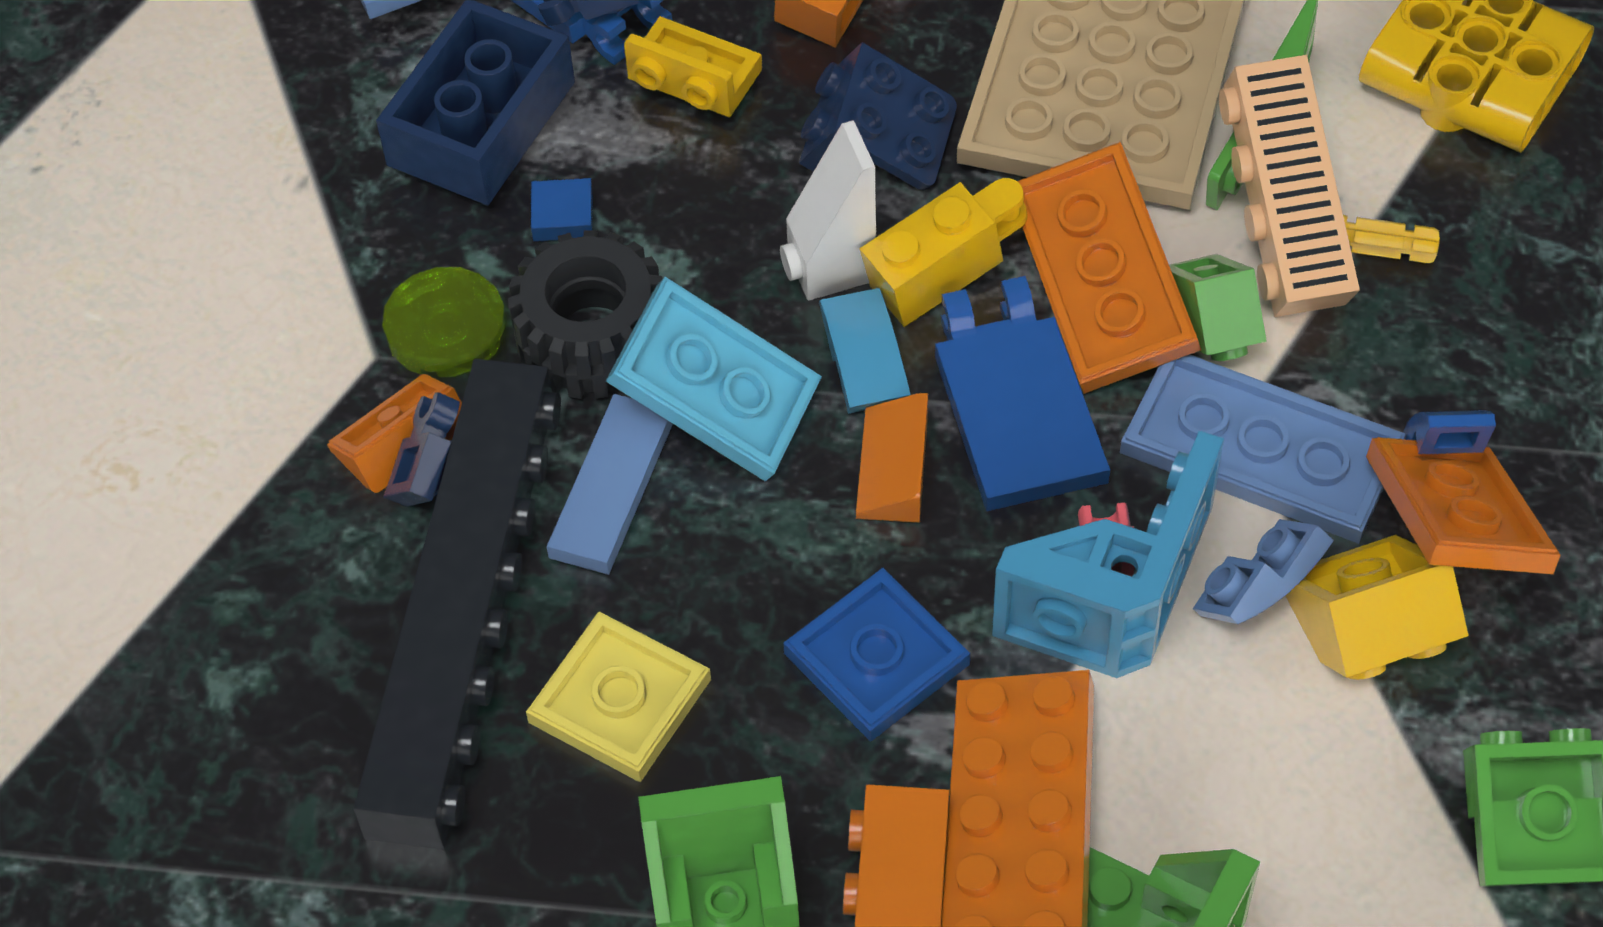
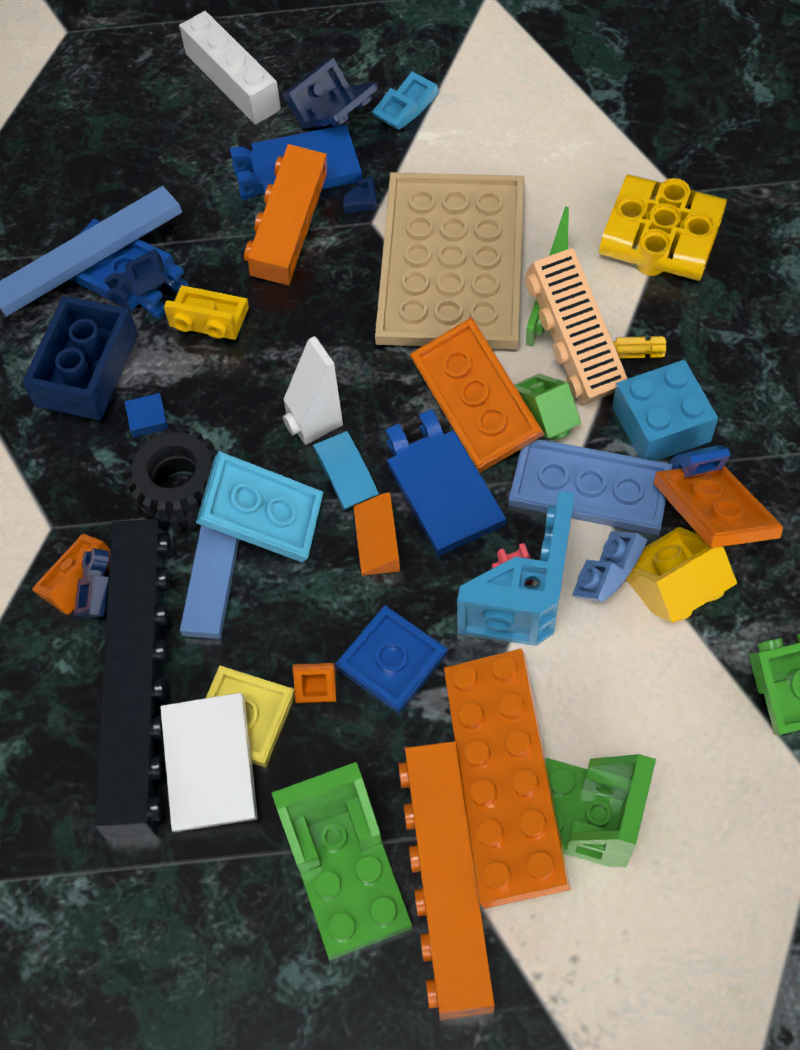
camera: 10 degrees left, 5 degrees up
clear neon green tile [382,267,506,377] -> none
dark blue bracket [799,42,957,190] -> none
yellow brick [859,178,1027,327] -> none
none -> white tile [160,693,258,832]
none -> orange slope [293,663,336,703]
none -> dark azure brick [612,359,718,461]

